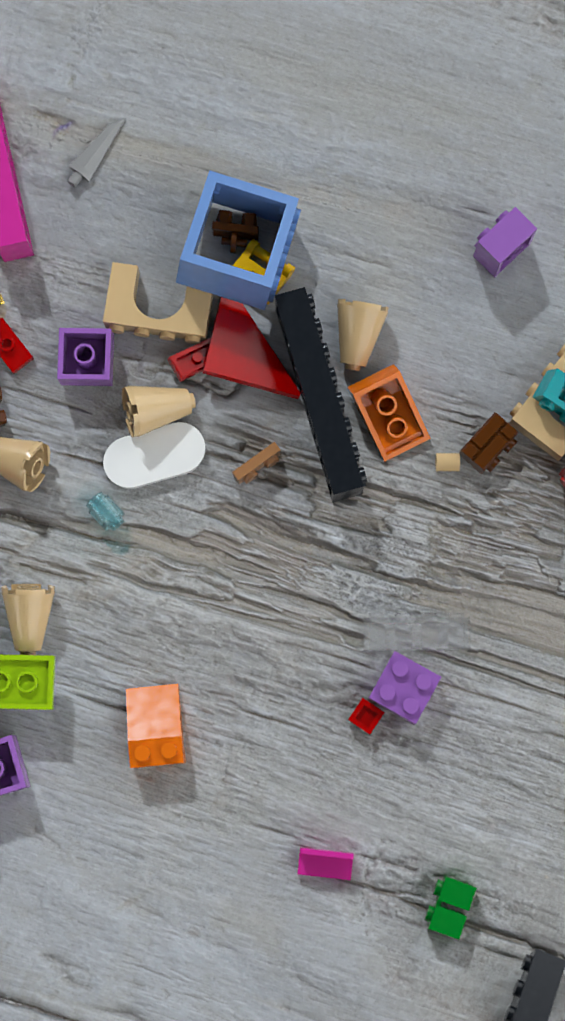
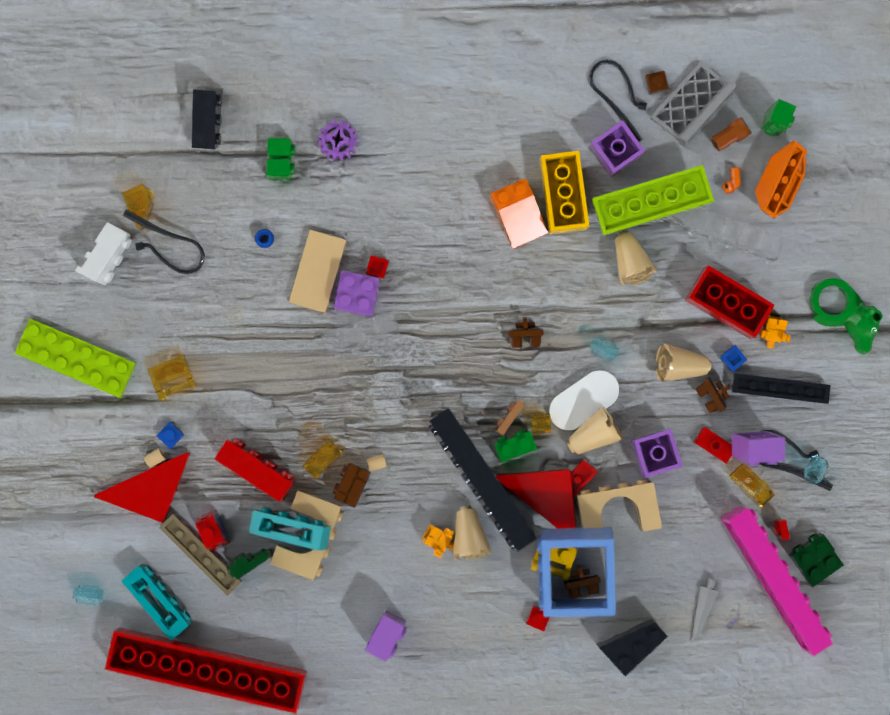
camera: 155 degrees right, 5 degrees up
dark pink panel [297,847,354,880] -> none
orange slope [347,364,431,462] -> none
none -> blue plate [255,229,274,248]
none -> tan tile [289,230,347,313]
none -> clear yellow slope [303,439,343,480]
none -> medium lavender gear [318,119,359,162]
none -> light orange piece [421,523,454,558]
none -> green brick [493,429,537,463]
none -> reddish brown hips [508,317,544,348]
none -> red plate [526,606,550,631]
none -> clear yellow plate [531,414,551,434]
none -> yellow brick [539,151,589,235]
none -> black wedge [596,619,668,677]

